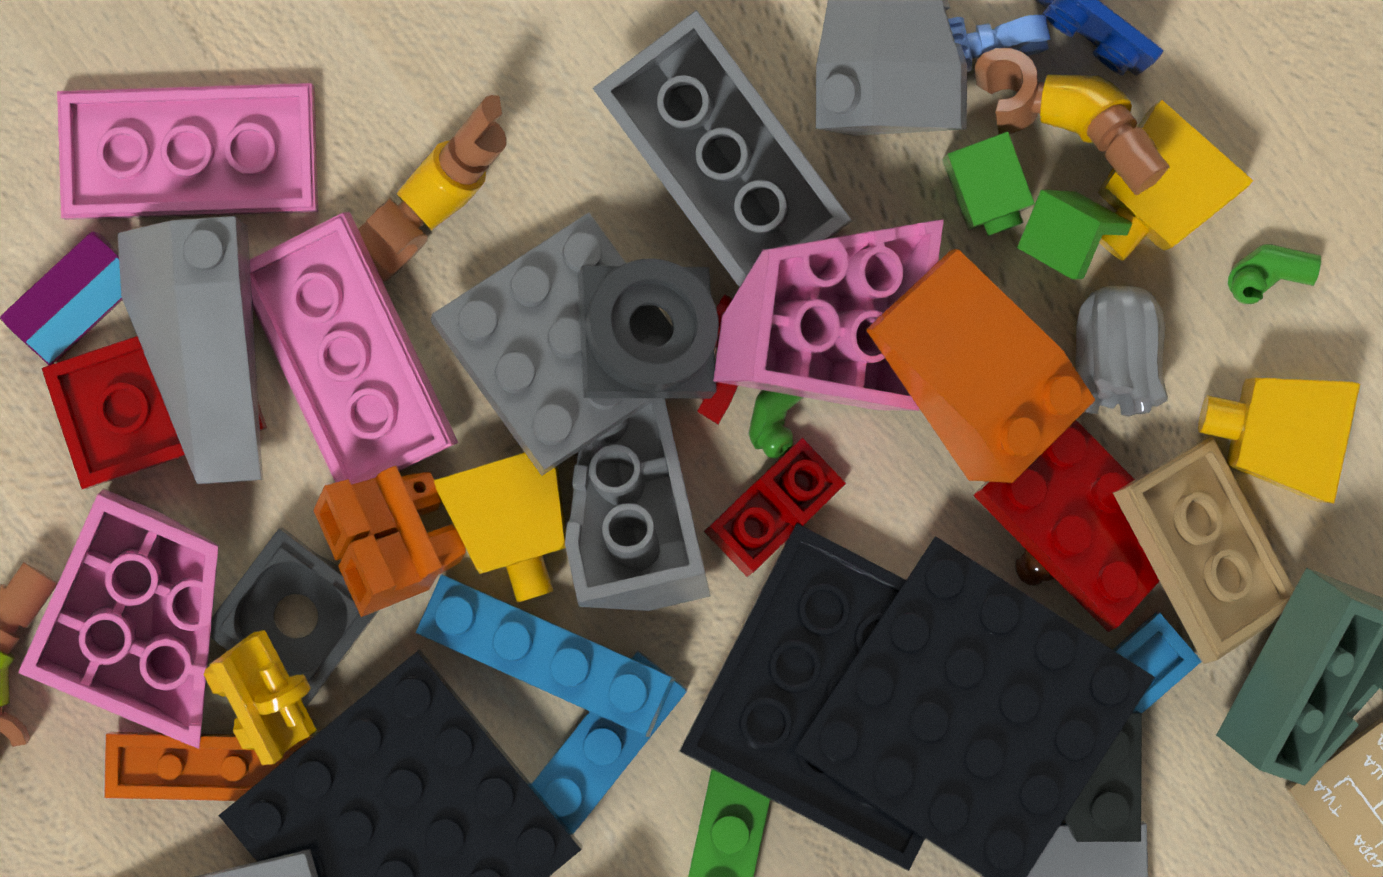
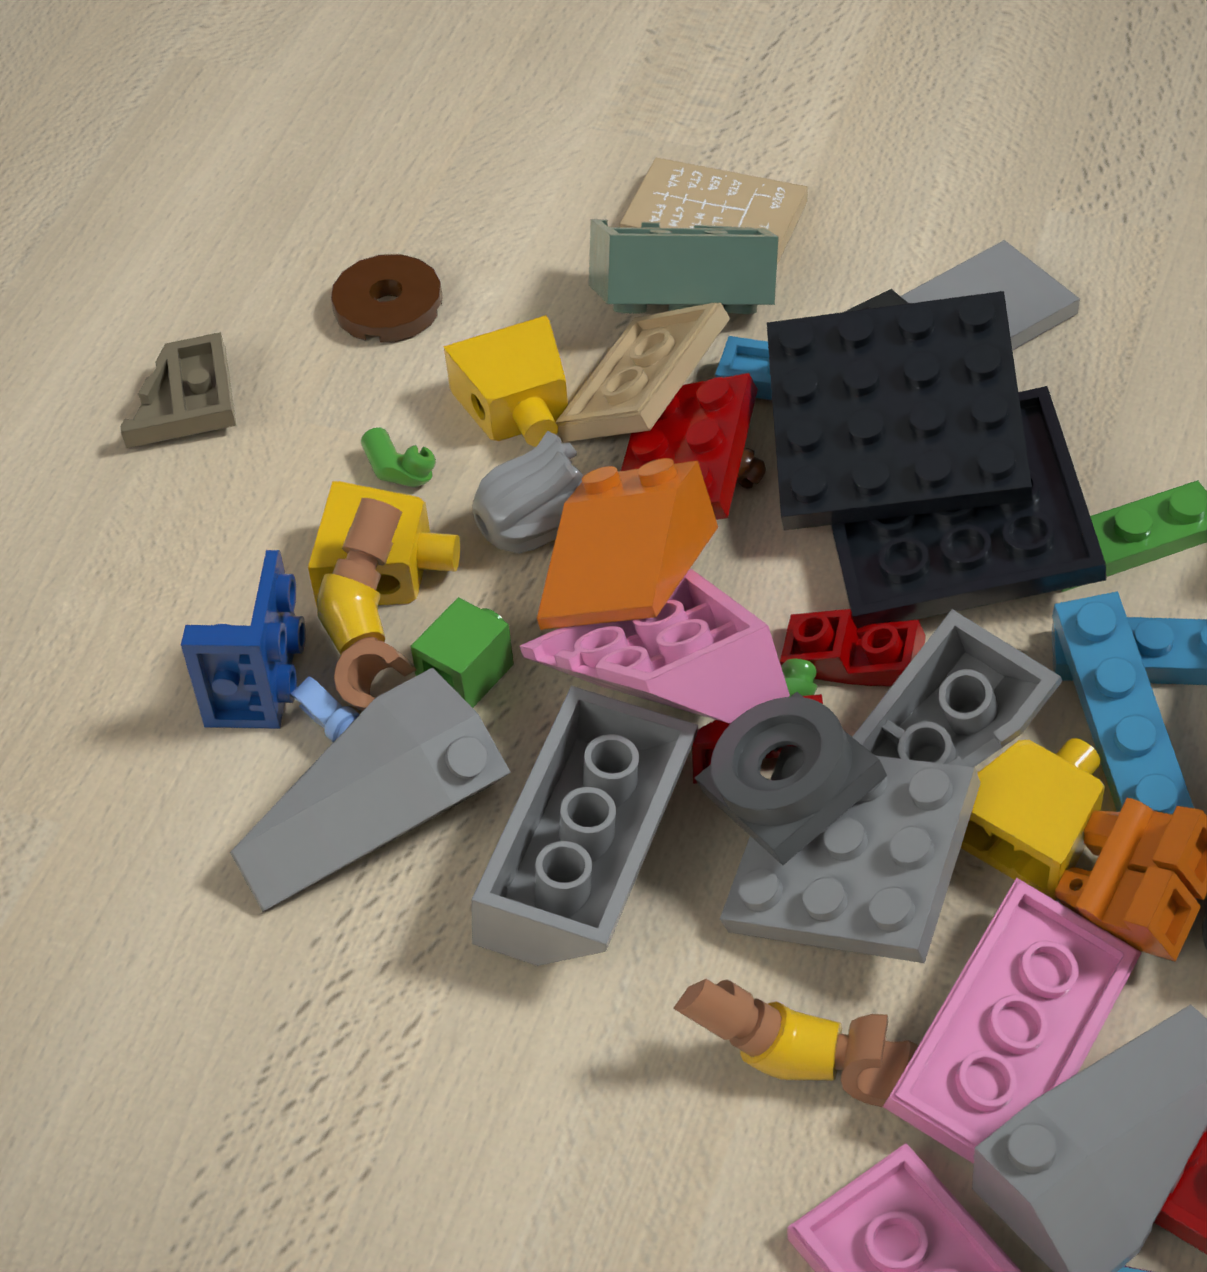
camera: 120 degrees left, 40 degrees down
bright green panel [1017,190,1133,279] -> none

